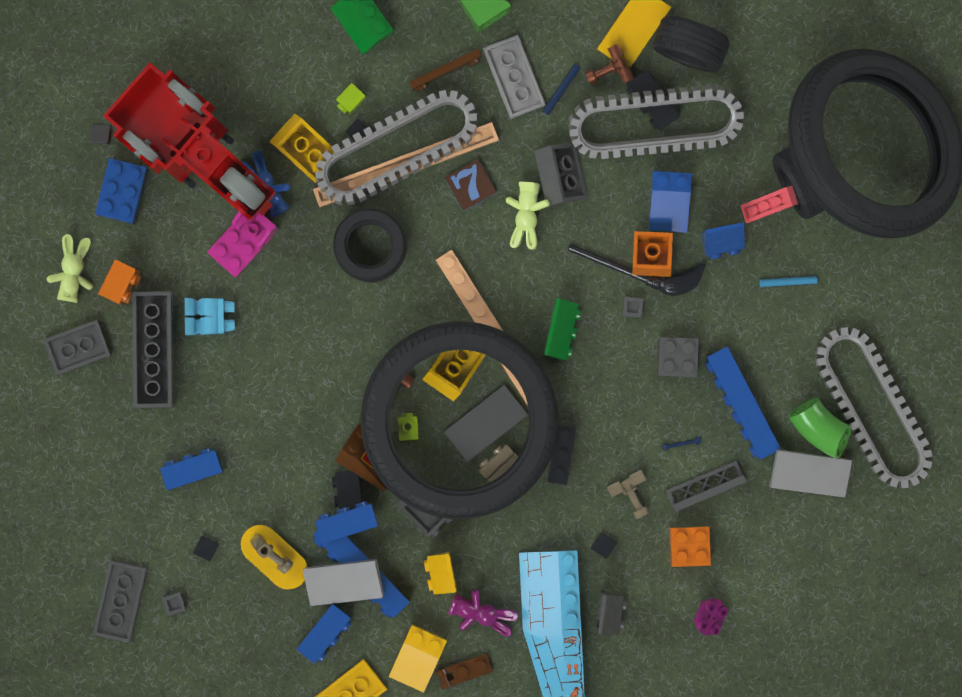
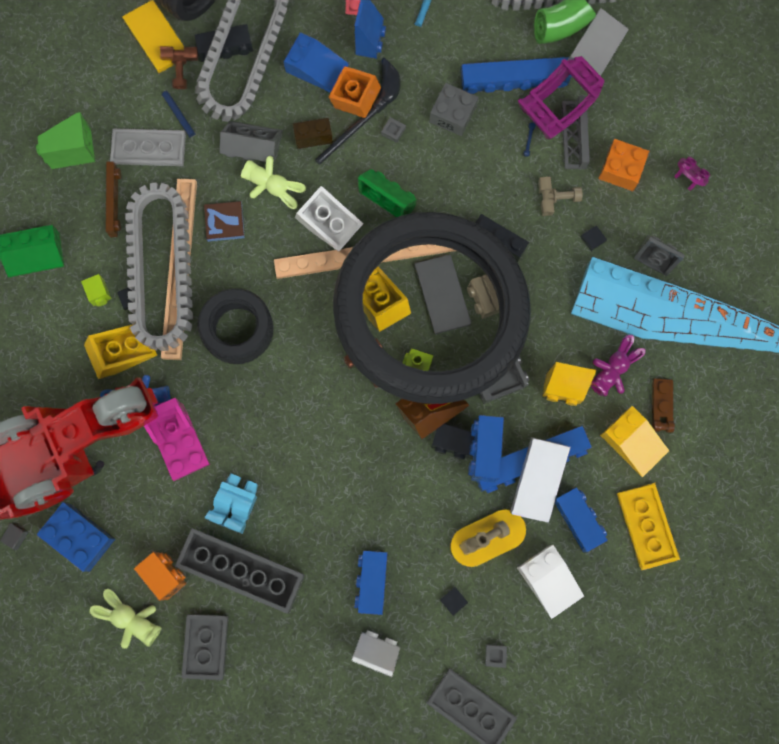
camera: 70 degrees left, 10 degrees down
none -> dark brown brick [293,118,333,149]
none -> white slope [295,186,363,251]
none -> white slope [352,630,400,676]
none -> white slope [517,545,584,619]
none -> magenta wedge [518,56,605,139]

